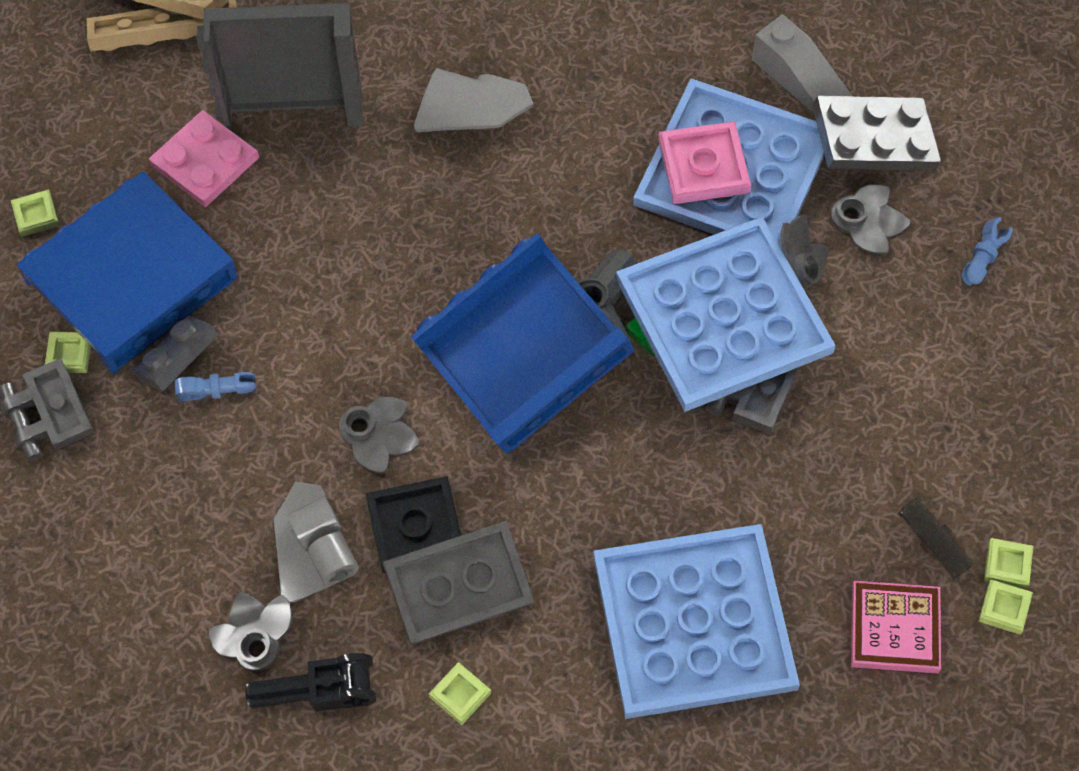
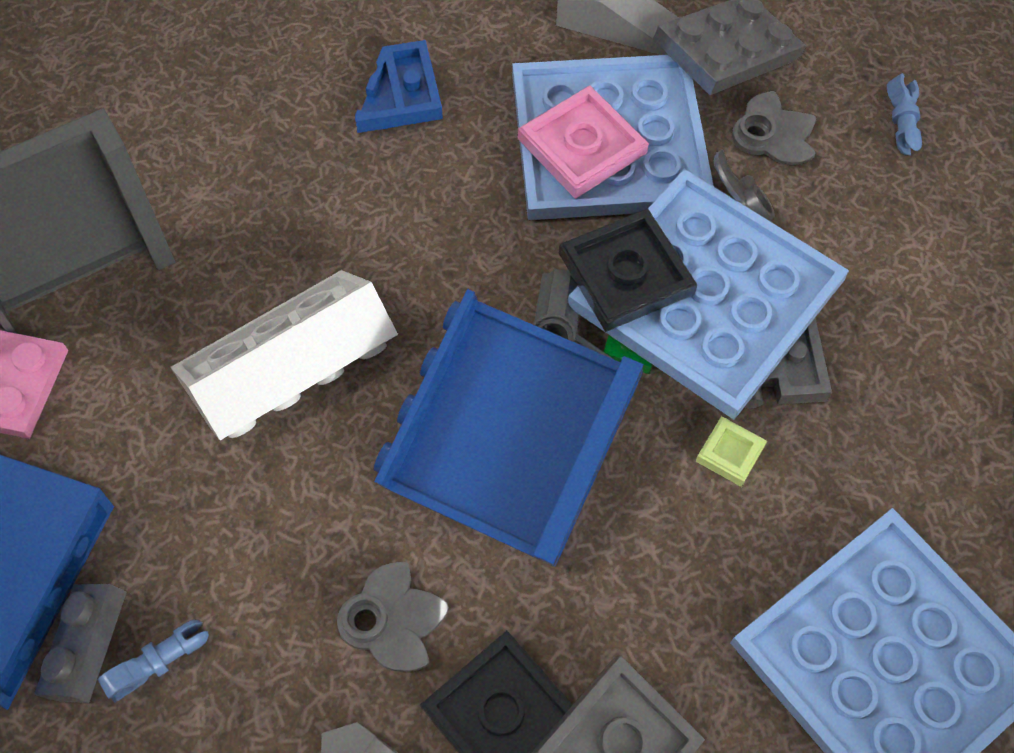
camera: 30 degrees left, 0 degrees up
light grey panel [414,68,534,133] -> none
none -> white slope [171,270,398,440]
none -> blue wing [355,40,443,133]
none -> black tile [559,209,697,332]
none -> yellowish green tile [696,416,767,487]

